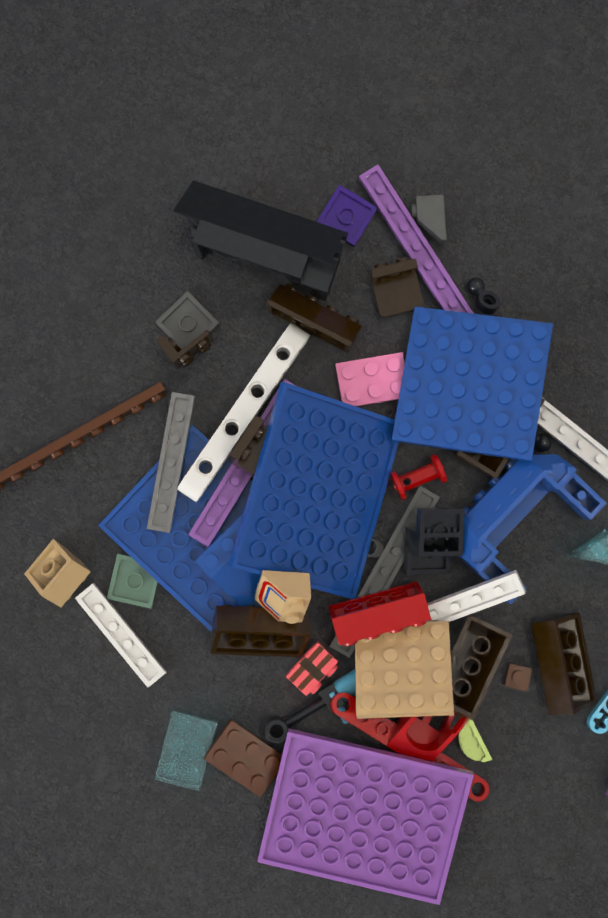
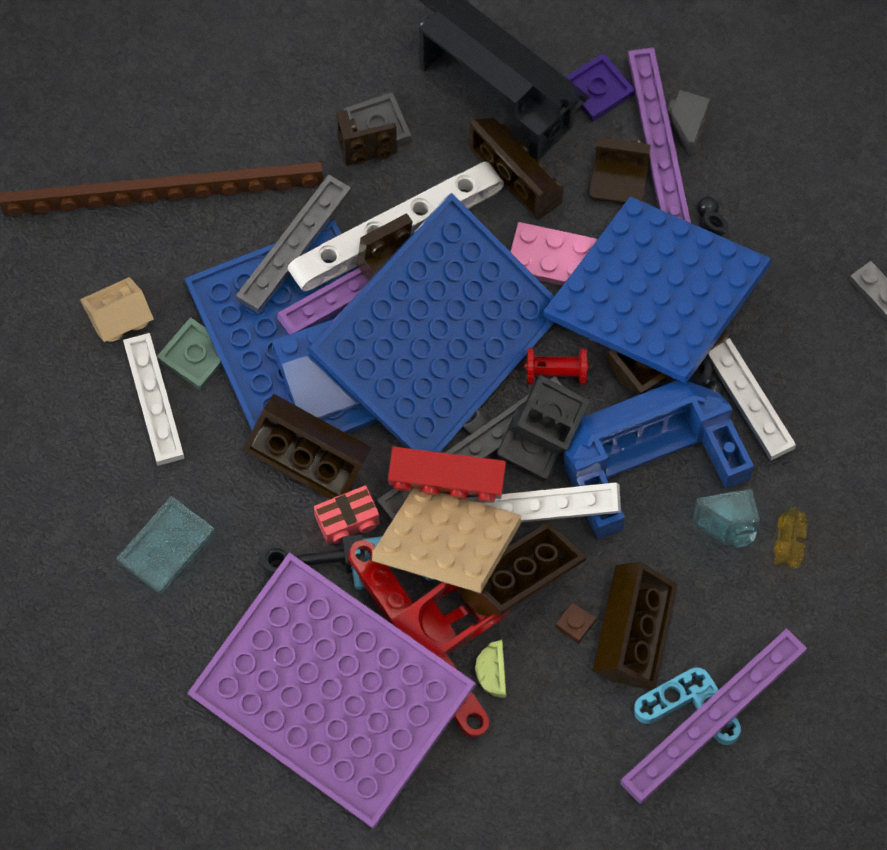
camera: 25 degrees right, 20 degrees down
reddish brown plate [203,718,282,797] -> none
tan slope [254,570,311,624] -> none

